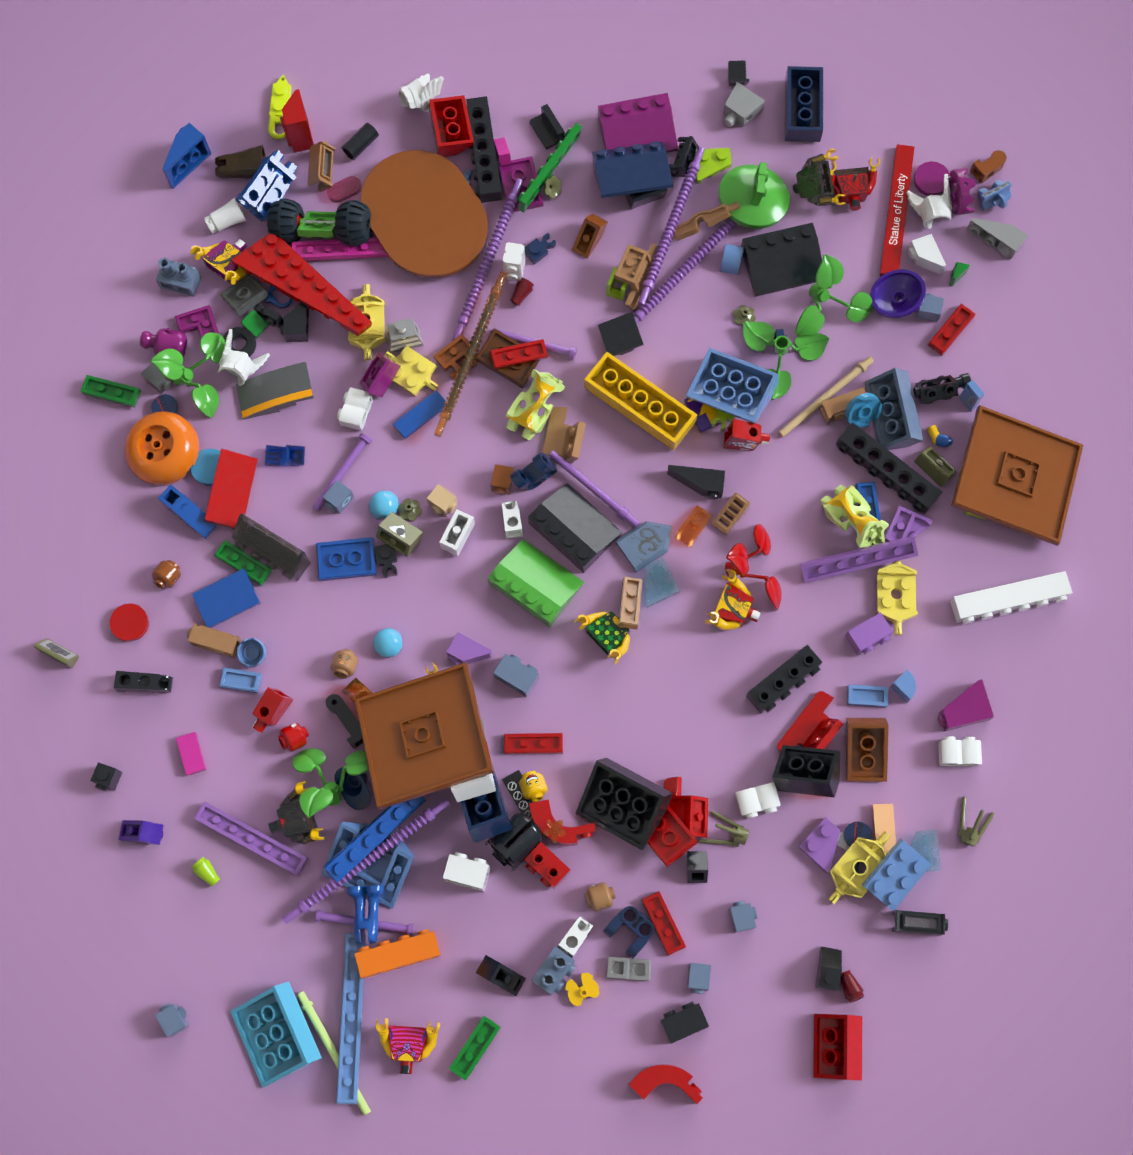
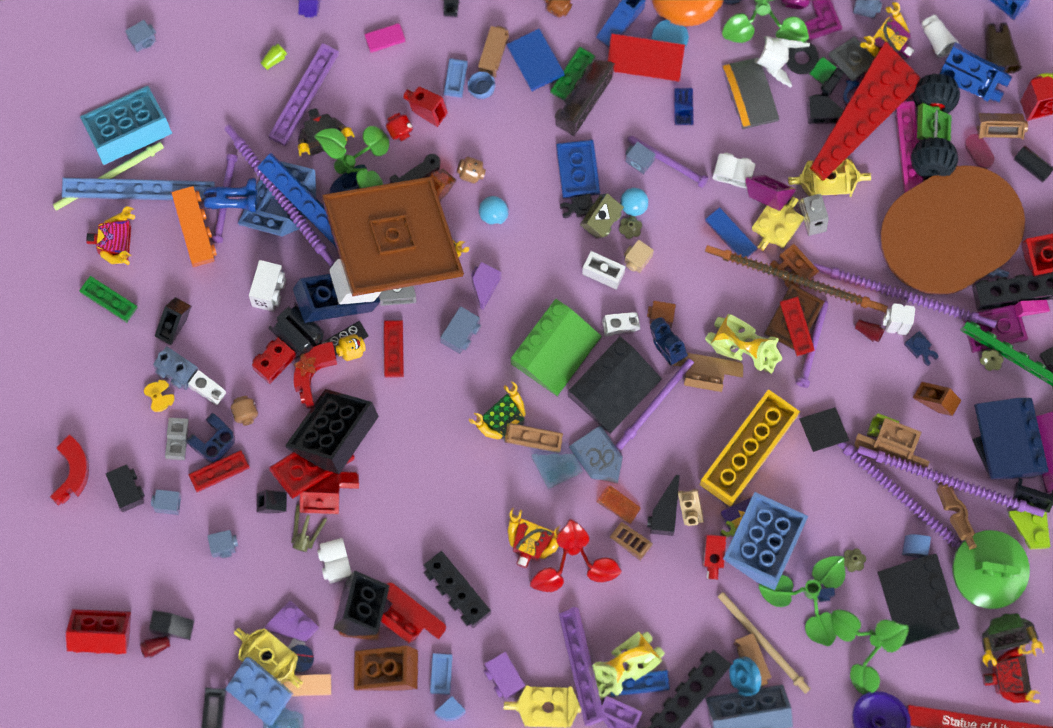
camera: 85 degrees right, 0 degrees up
none -> tan hips [678,489,704,526]

